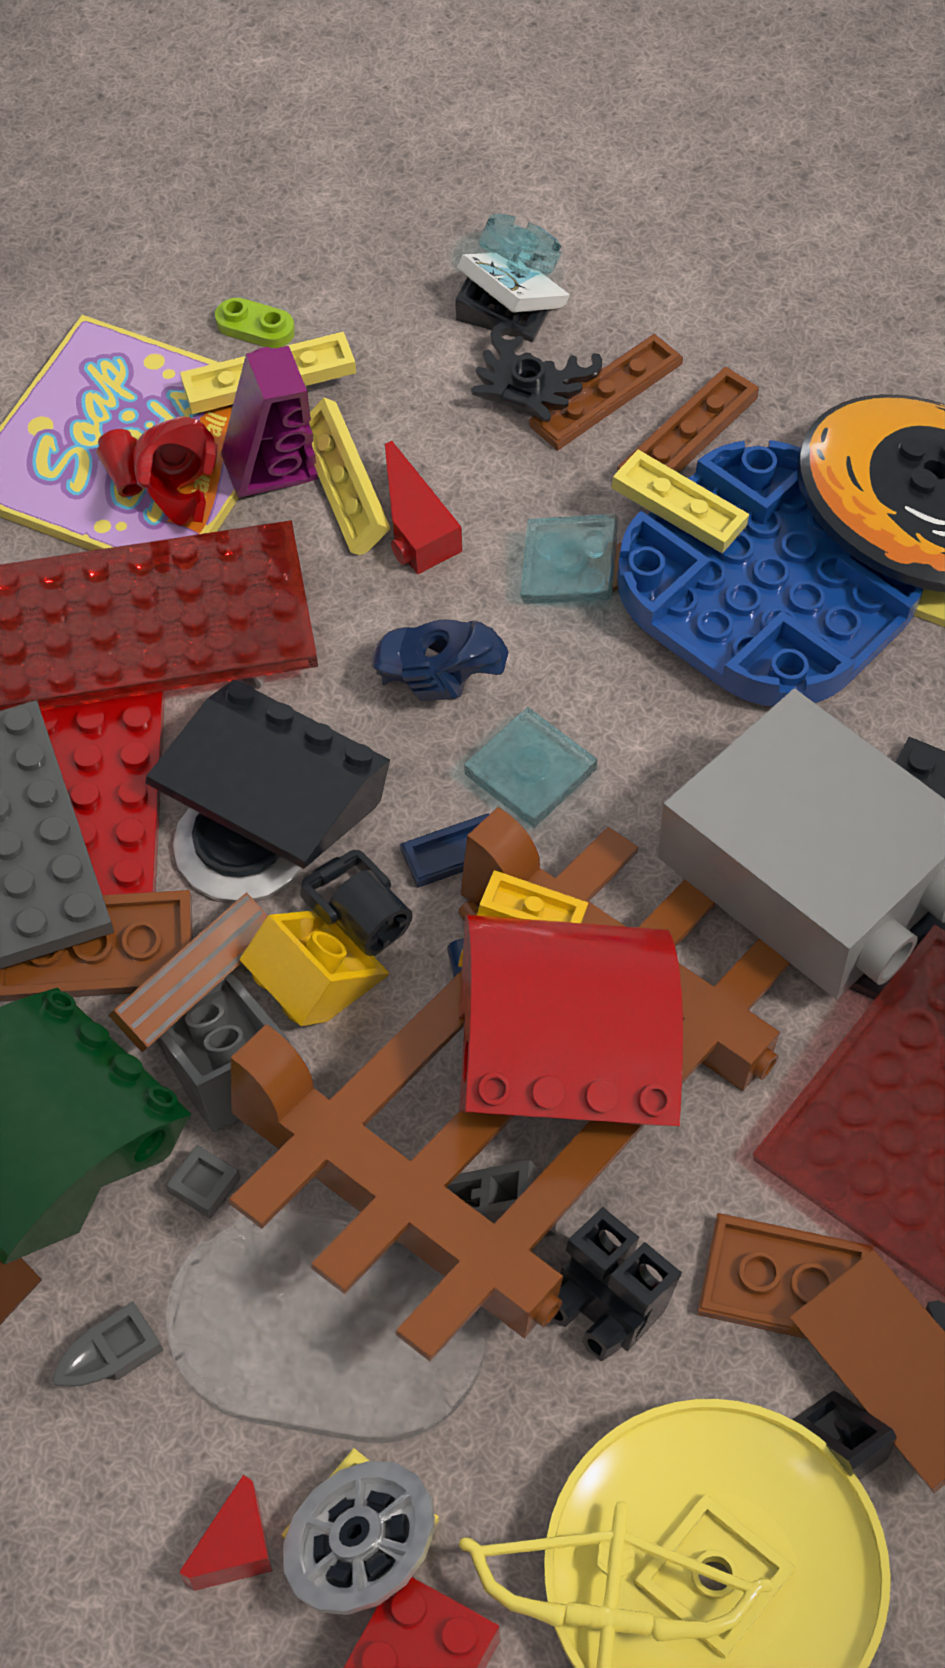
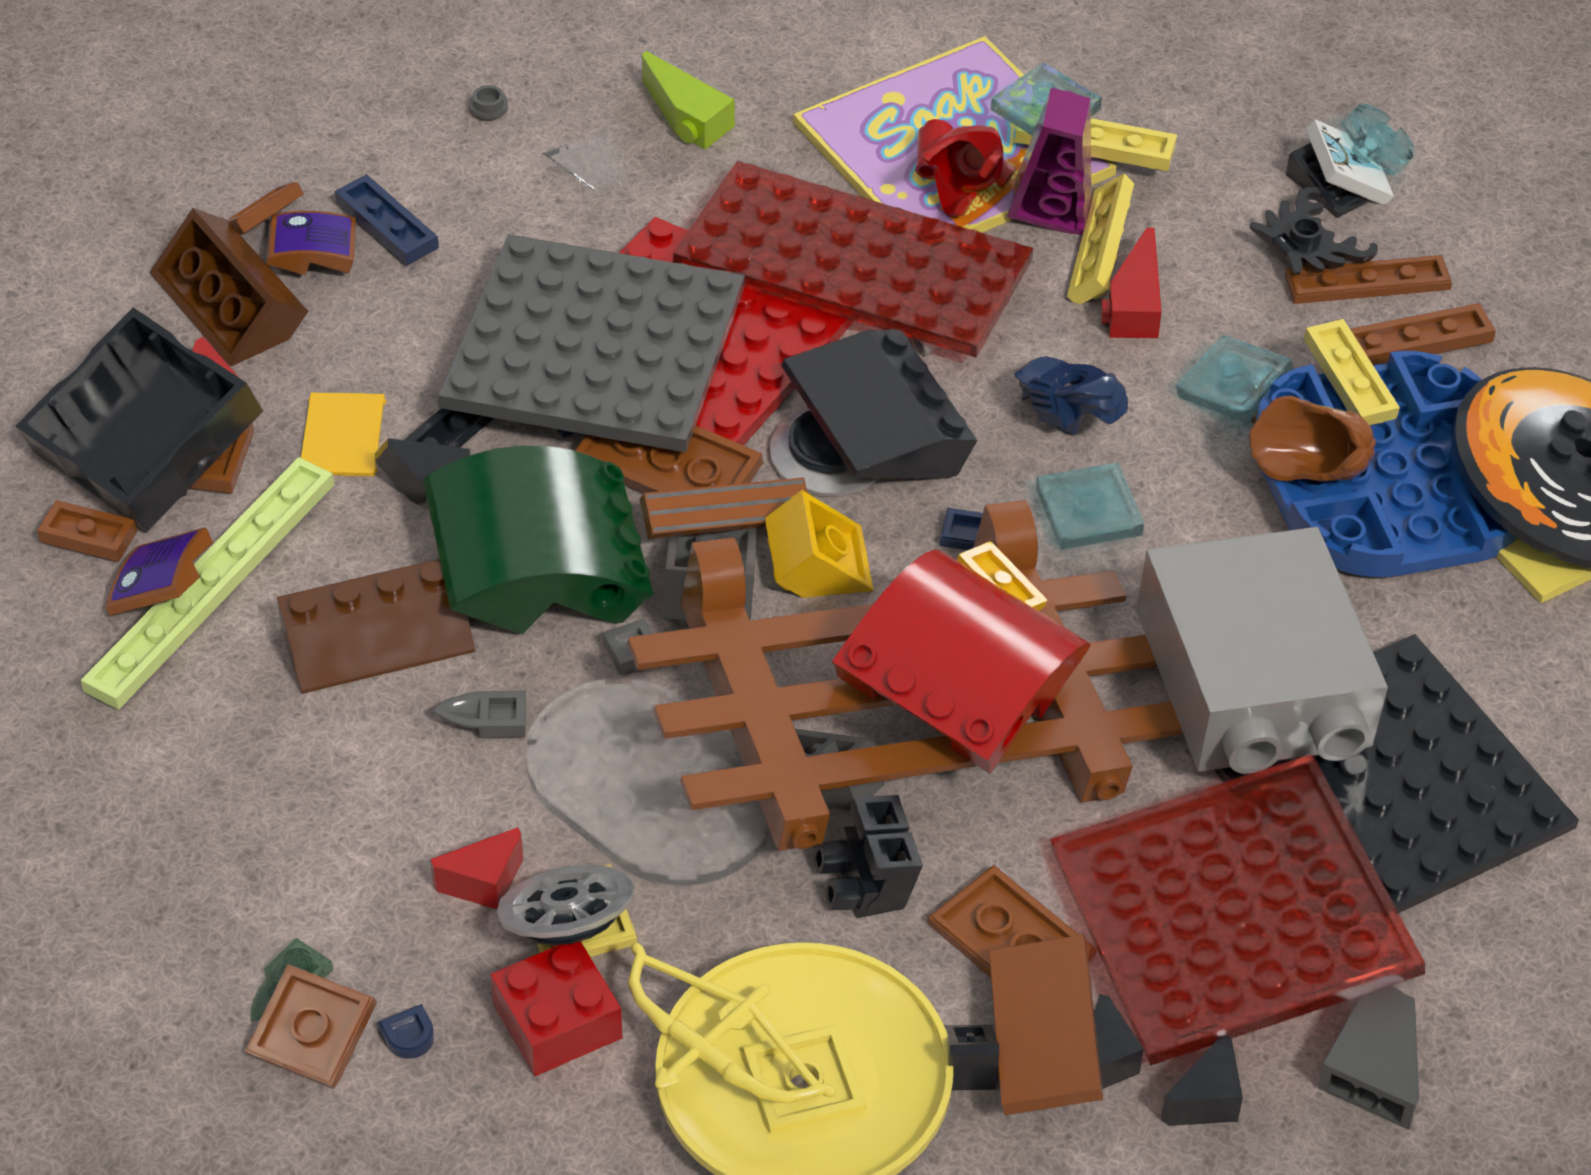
camera: 30 degrees right, 10 degrees down
lime plate [215,298,295,348] -> none
black piece [300,850,413,956] -> none
none -> clear light blue plate [990,62,1102,135]
none -> dark orange hair [1248,396,1376,482]

